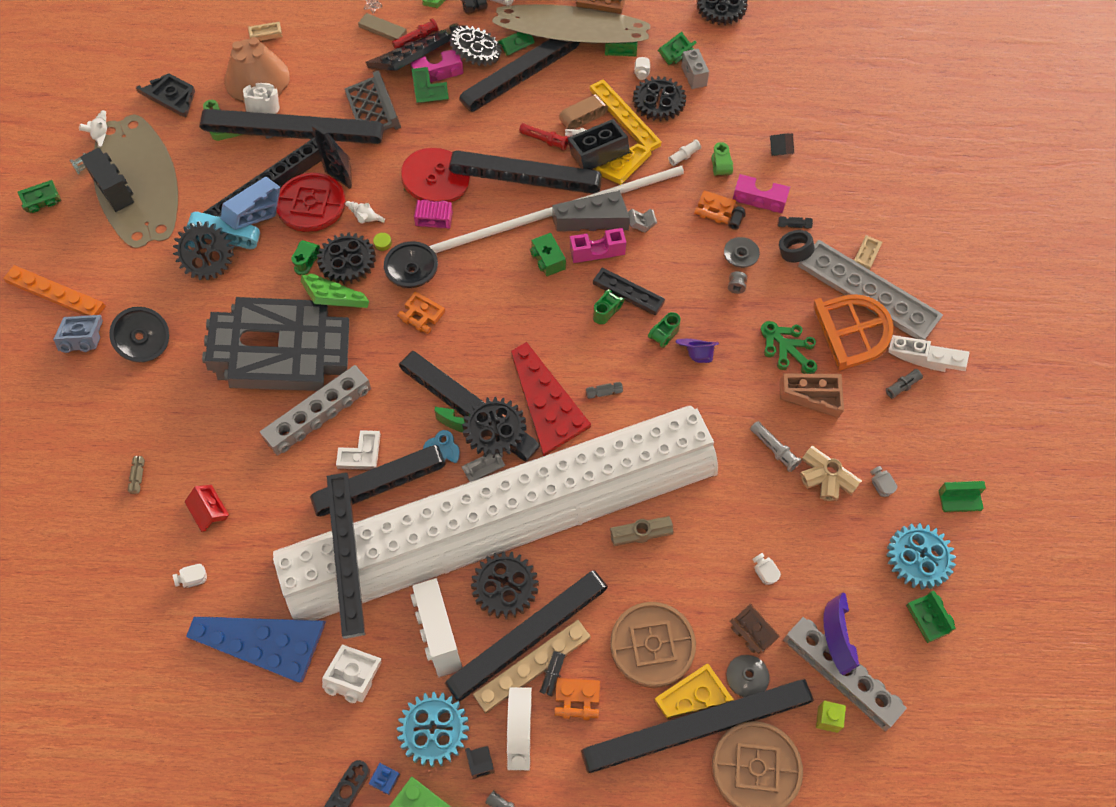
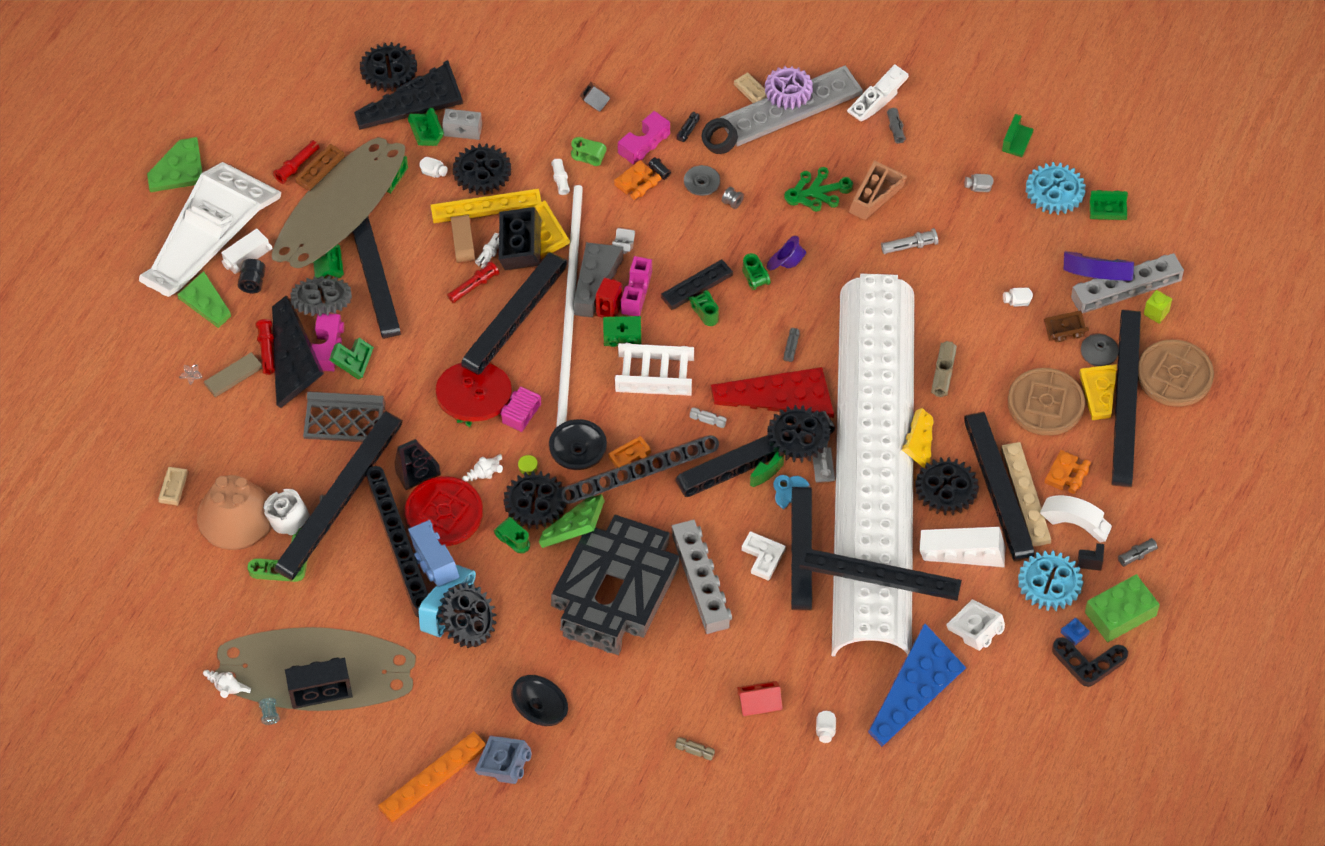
camera: 65 degrees left, 5 degrees down
green bracket [17,180,62,213] -> none
black wing [136,73,195,118] -> none
black axle [539,651,565,696] -> none
tan piece [800,446,862,501] -> none
orange window [813,294,893,371] -> none
none -> black wing [354,60,463,130]
none -> black beam [556,435,719,504]
none -> red brick [596,277,622,318]
none -> white fence [615,343,694,396]
none -> light grey axle [690,407,727,428]
none -> lavender gear [765,66,813,110]
none -> yellow wing [902,408,934,468]

